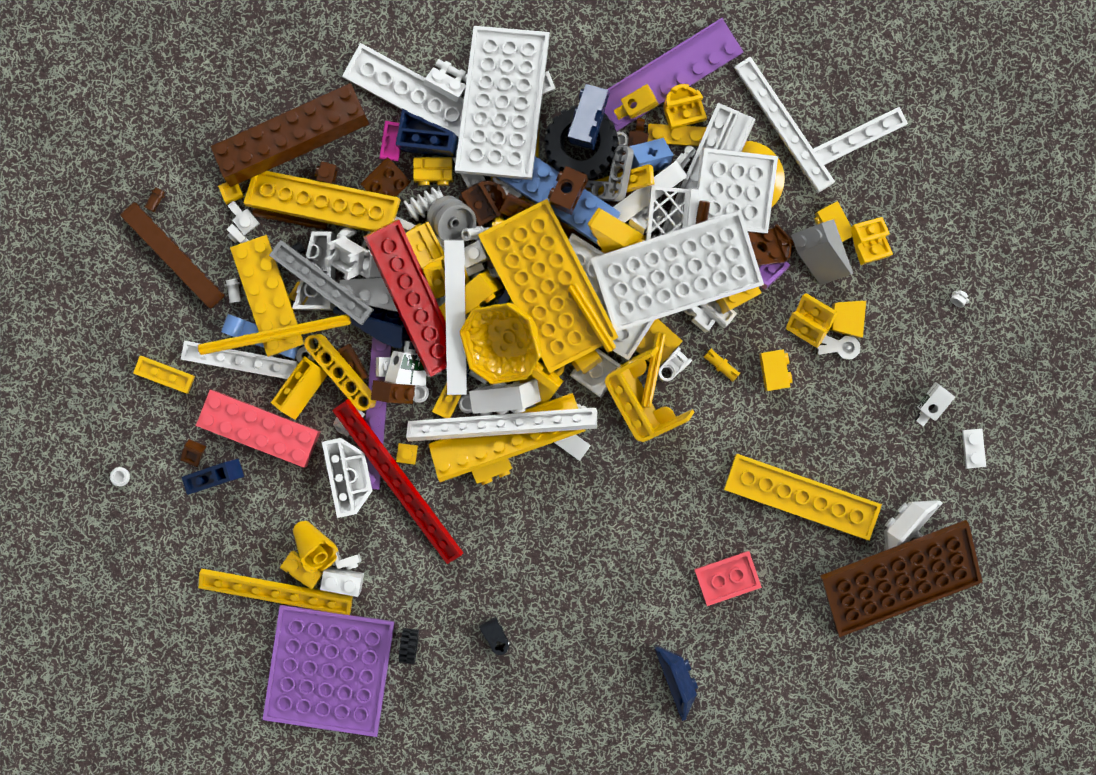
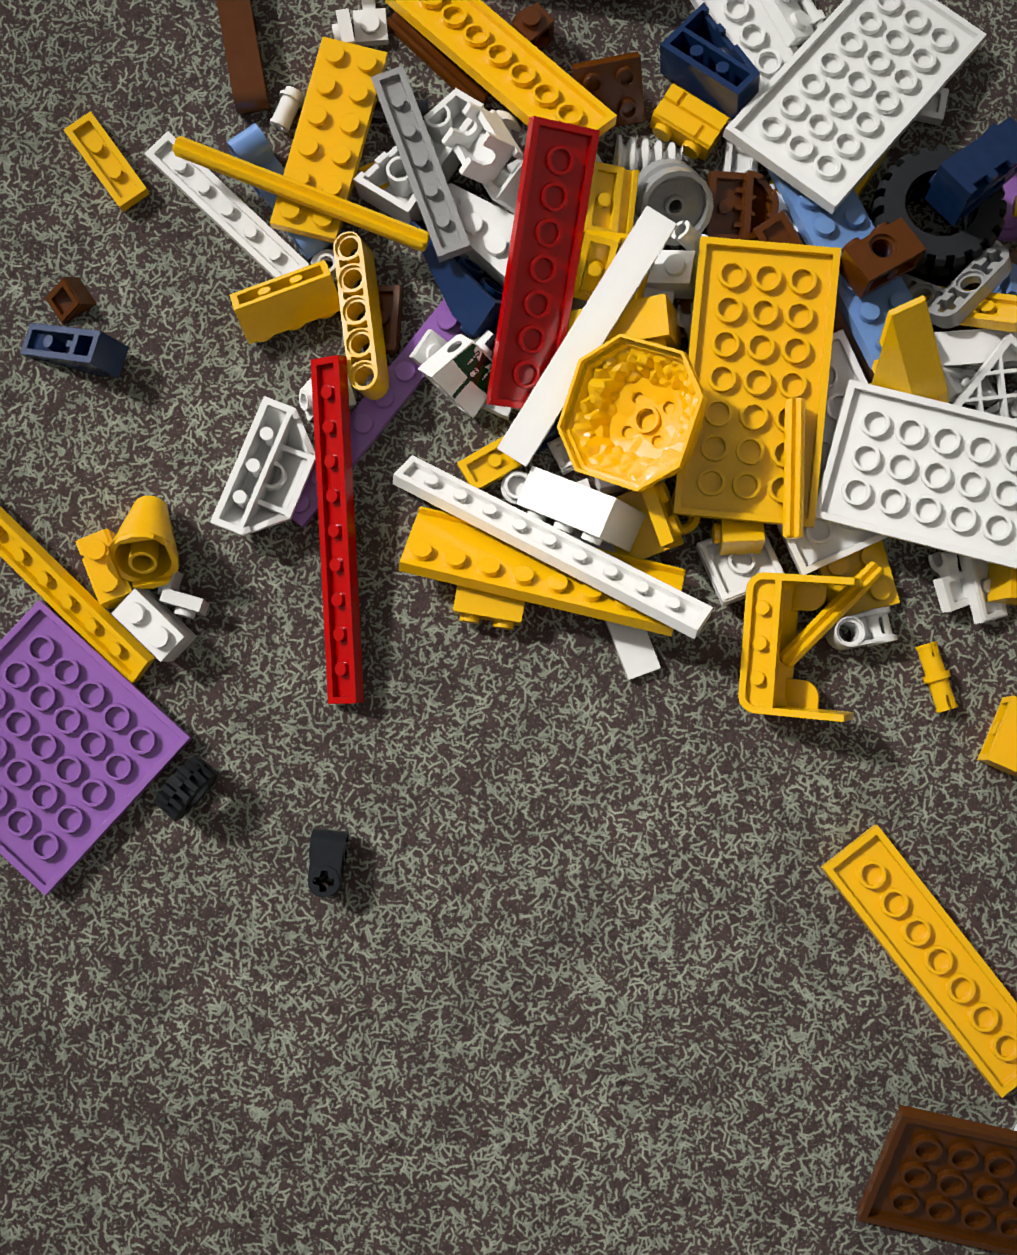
camera: 35 degrees right, 5 degrees down
coral brick [196,390,321,468] -> none
reddish brown brick [371,380,415,404] -> none
dark pink plate [379,121,401,162] -> none
yellow plate [396,443,418,465] -> none
white plate [413,385,429,403] -> none
dark blue wedge [654,645,698,721] -> none
coral plate [694,551,762,606] -> none

